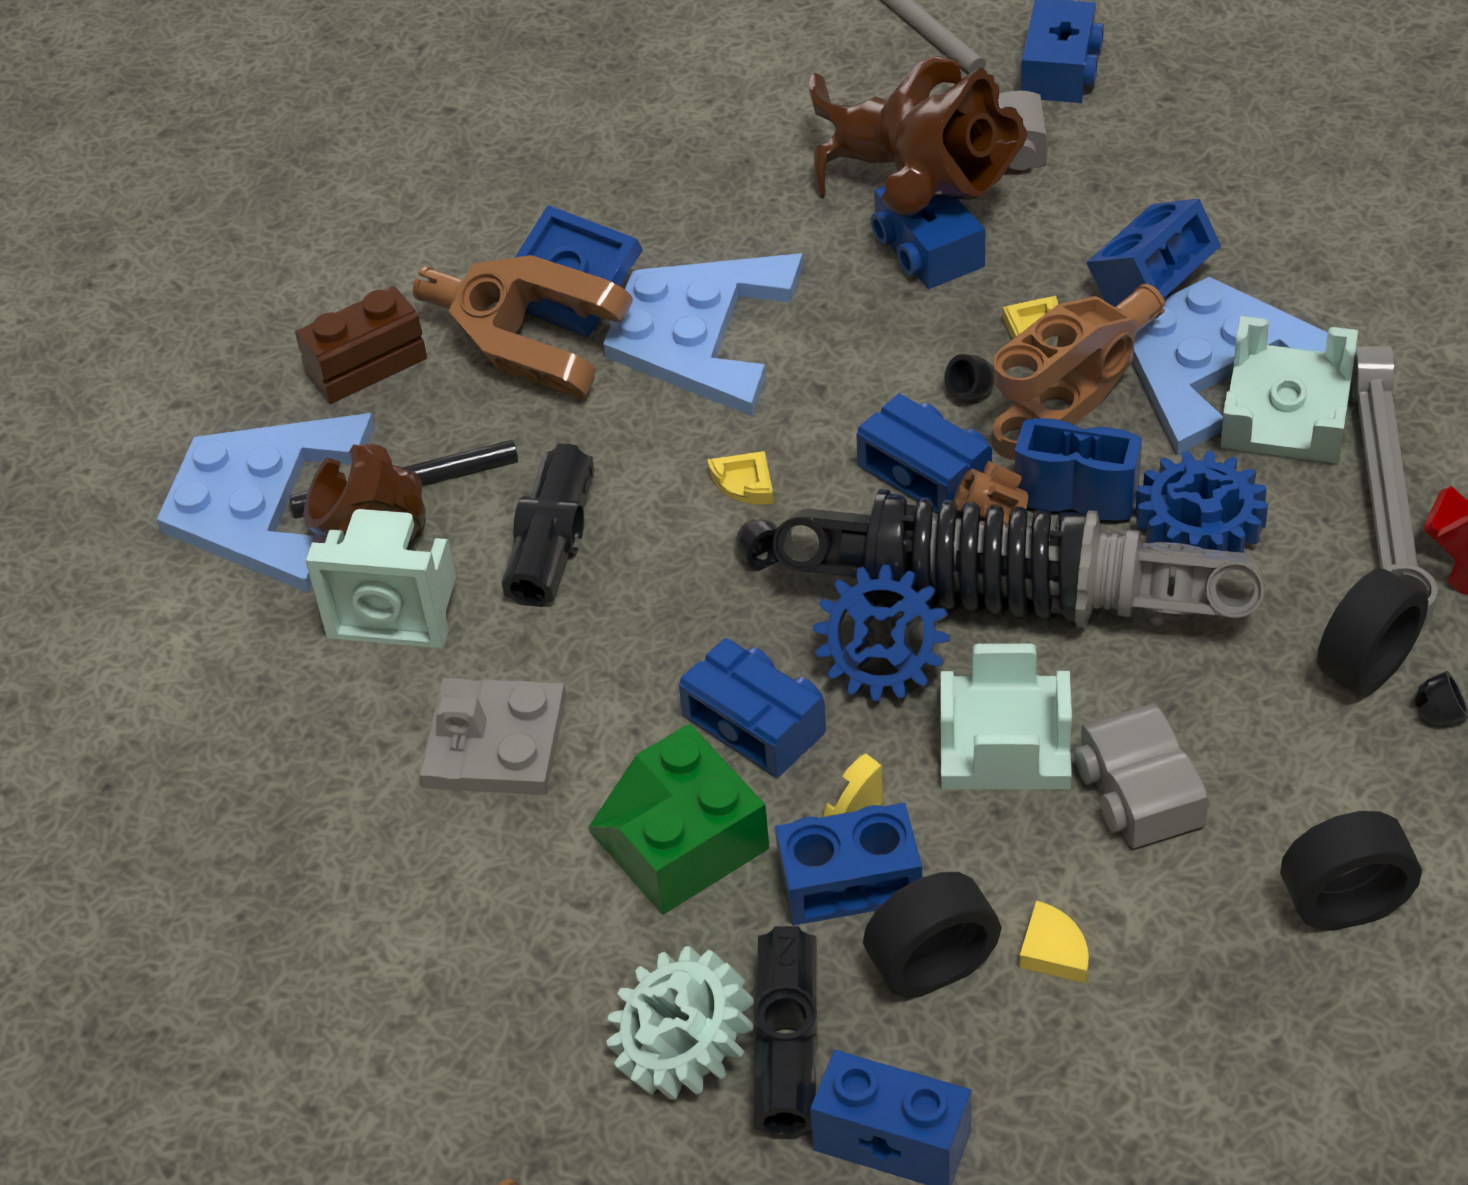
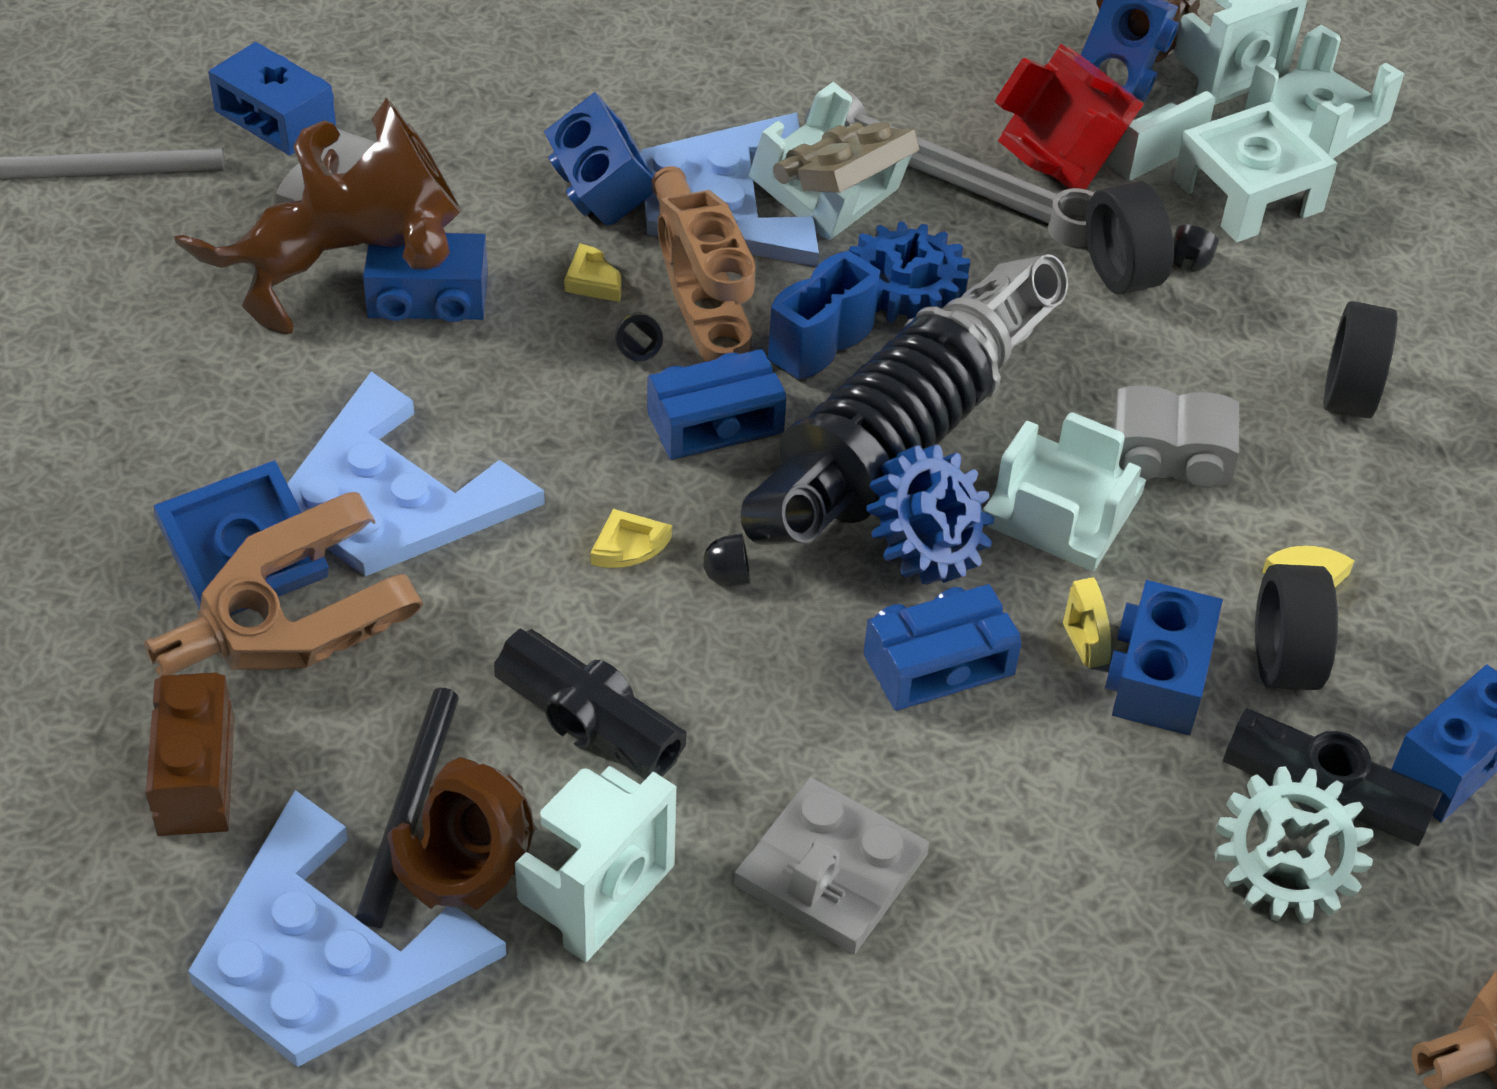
camera: 70 degrees left, 0 degrees up
green slope [589,723,770,915] -> none
medium nougat gear [954,461,1028,524] -> none
none -> dark tan plate [773,122,920,193]

